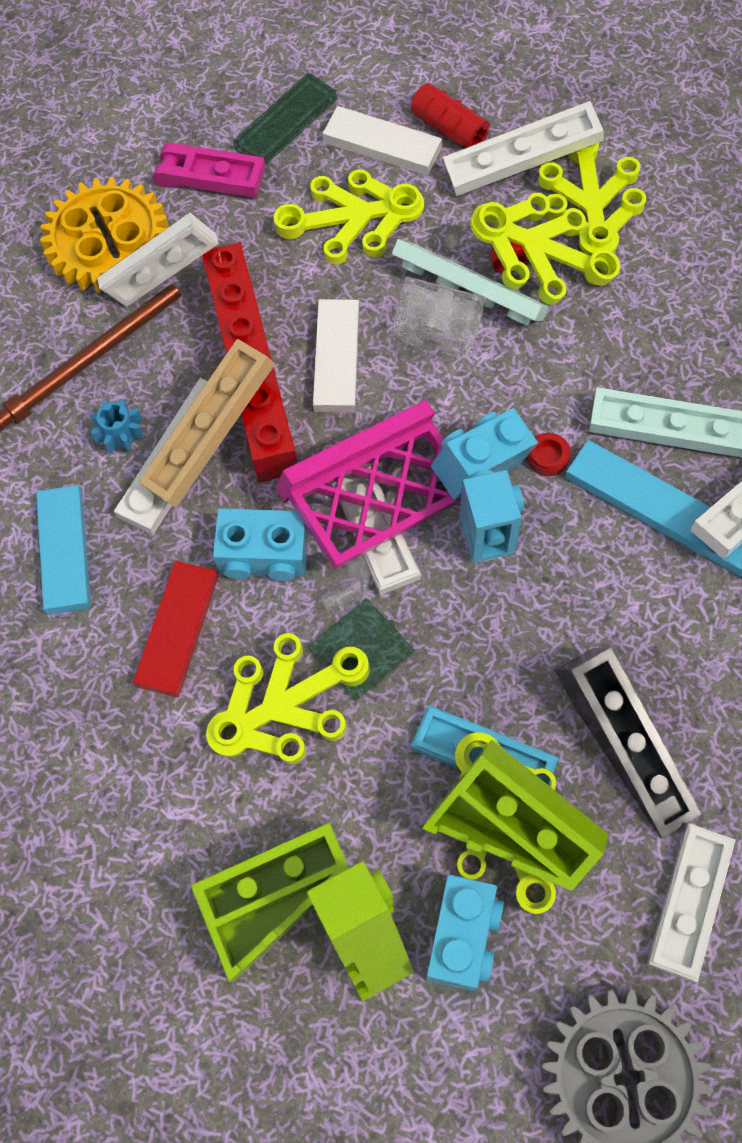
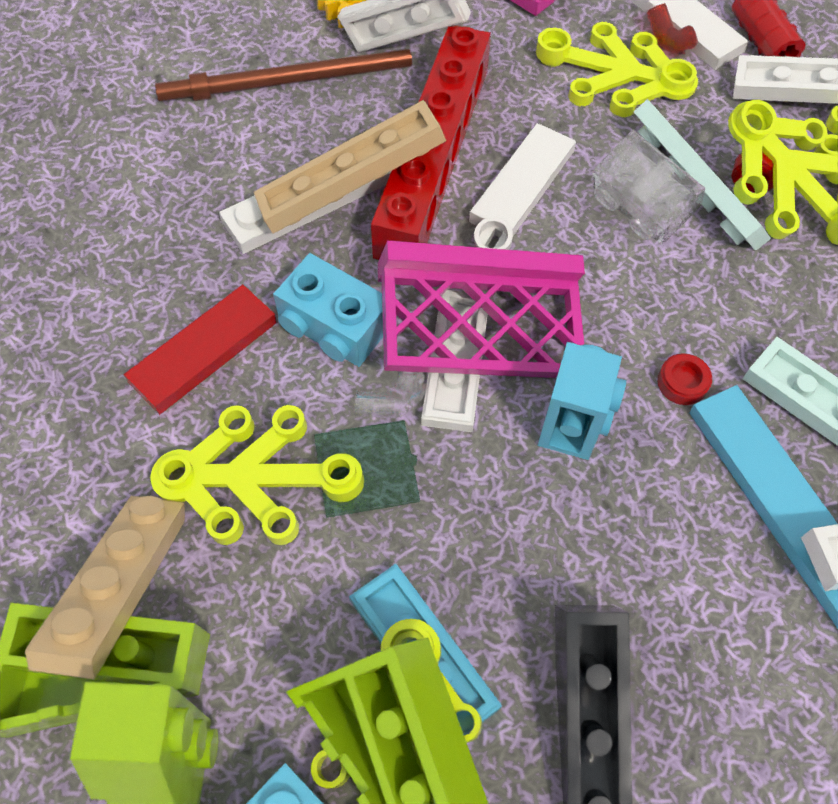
camera: 25 degrees right, 5 degrees down
medium azure tile [36,485,91,615] -> none
dark azure gear [90,399,144,454] -> none
medium azure brick [431,408,538,501] -> none
none -> tan plate [25,496,185,680]
none -> white hinge [474,217,513,250]
none -> clear red arm [646,3,698,56]

